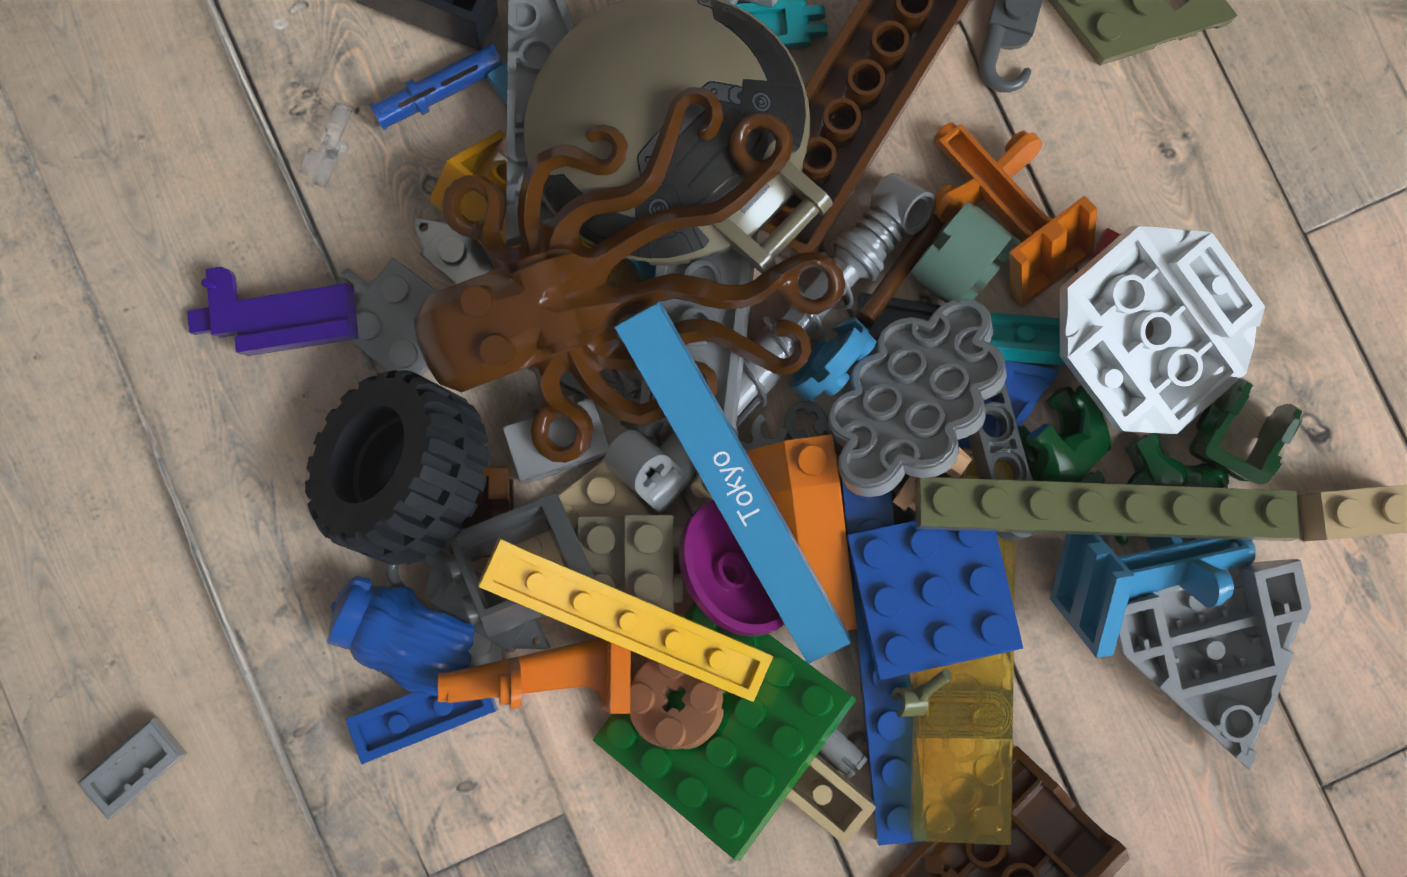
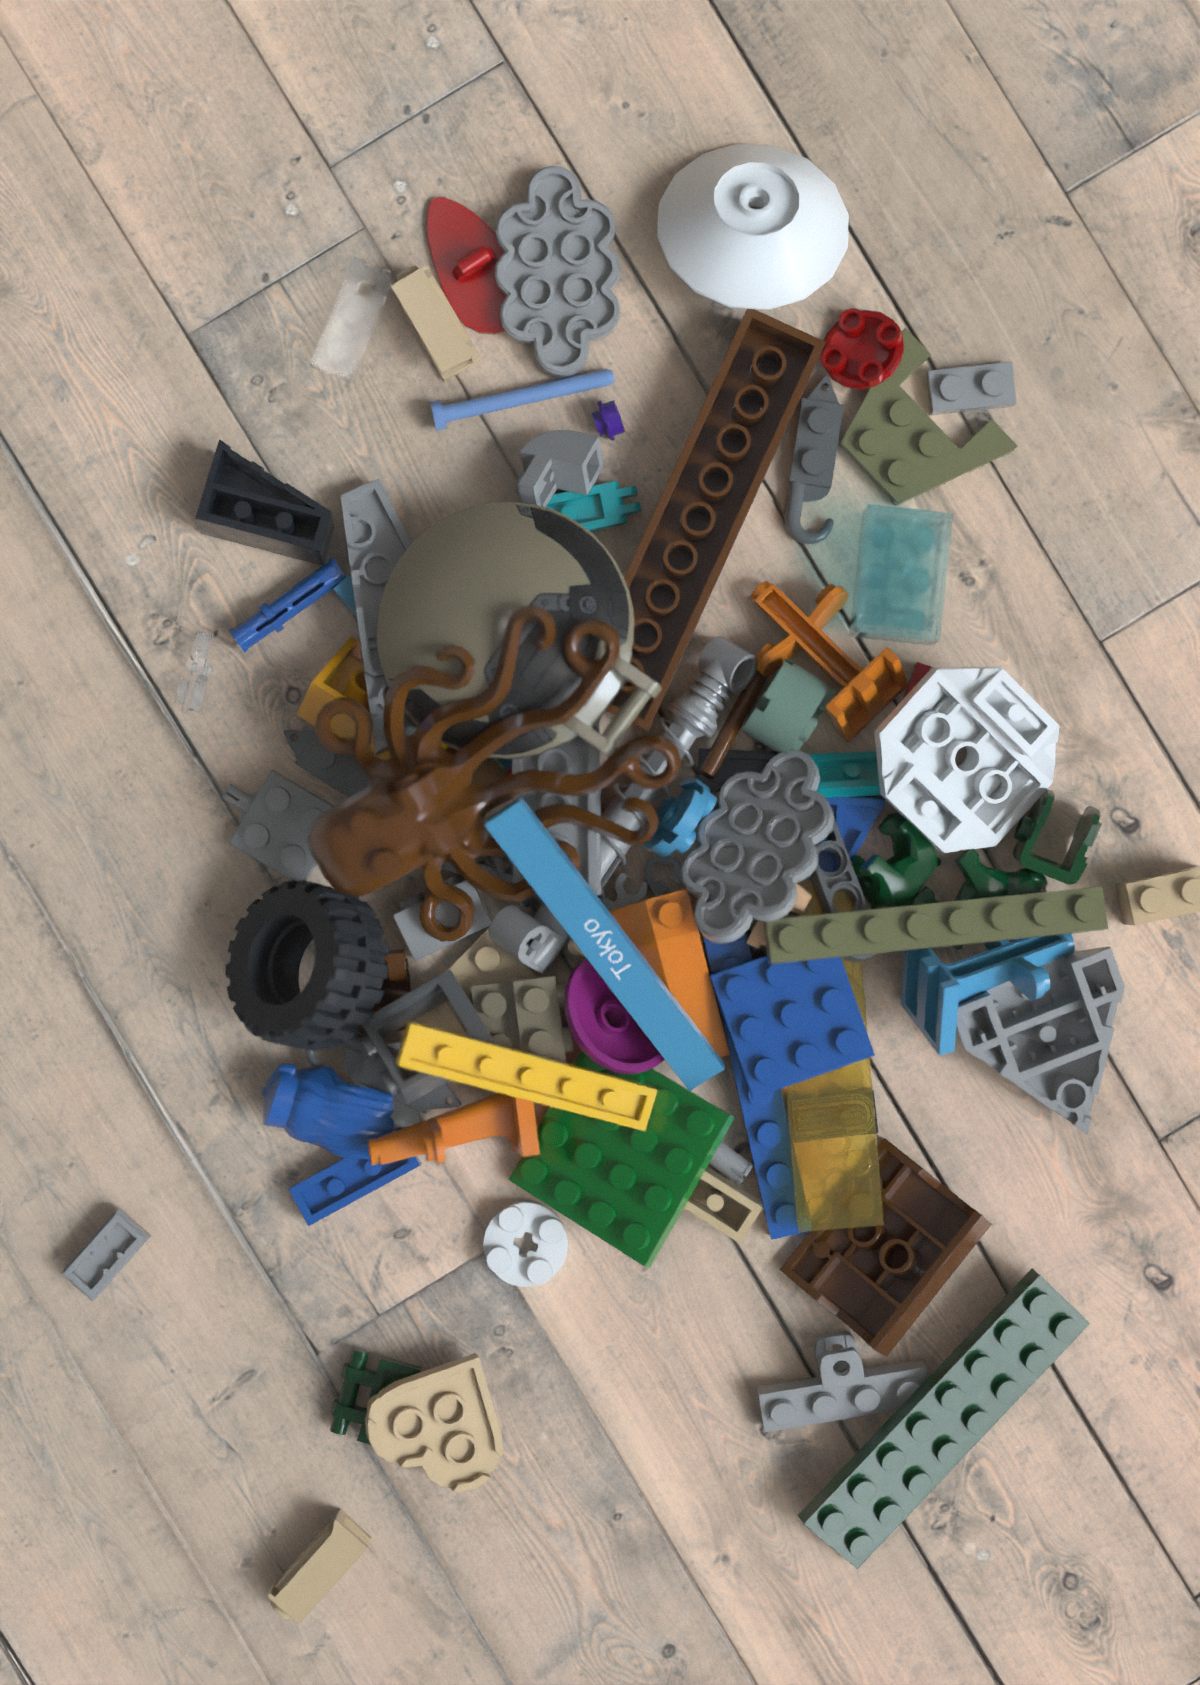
camera: 10 degrees left, 5 degrees up
dark purple piece [187,267,359,356] -> none
nougat plate [630,659,725,750] -> none
olive hand [891,669,952,717] -> none
none -> white plate [483,1200,568,1287]
none -> clear light blue brick [849,504,953,646]

